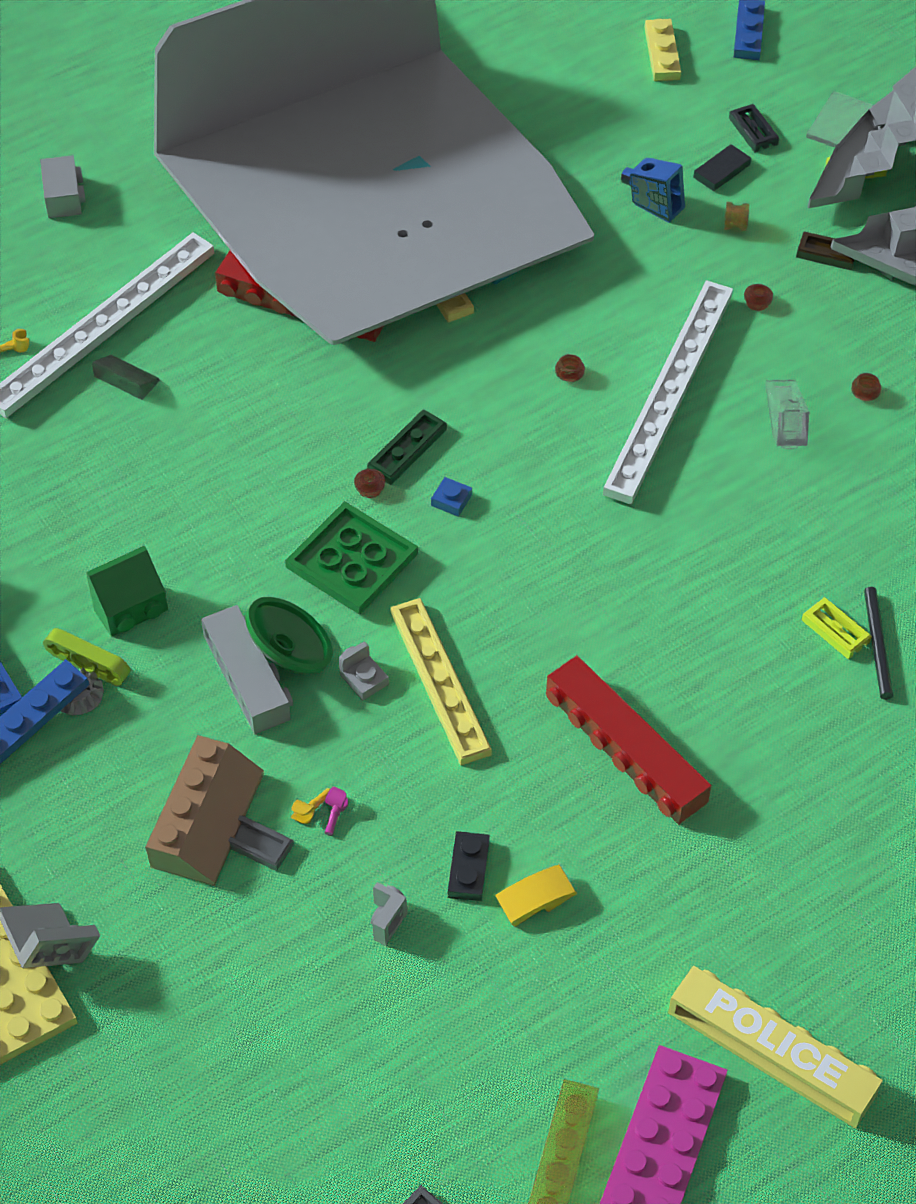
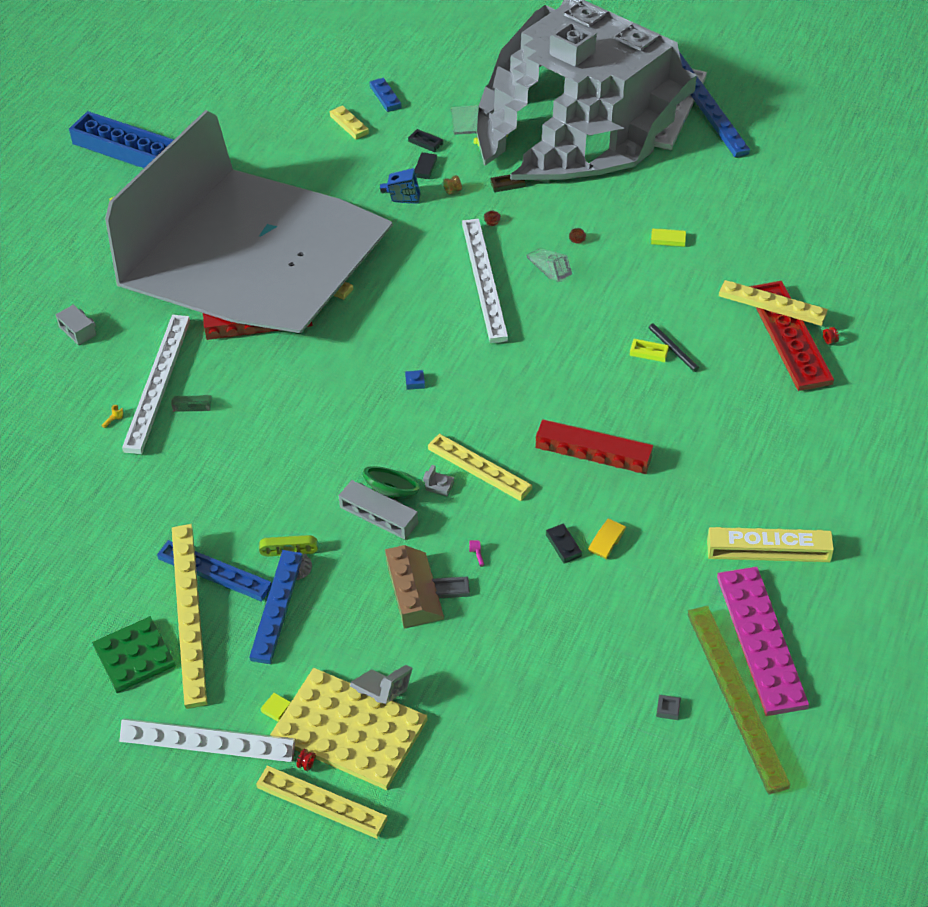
camera: 30 degrees left, 5 degrees down
green slope [86,546,168,637] -> none
green plate [285,501,418,615] -> none
yellow hand [291,788,330,824] -> none
clear red plate [354,469,385,498] -> none
dark green tile [367,409,447,485] -> none
light grey bracket [371,882,407,946] -> none
clear red plate [555,354,585,382] -> none

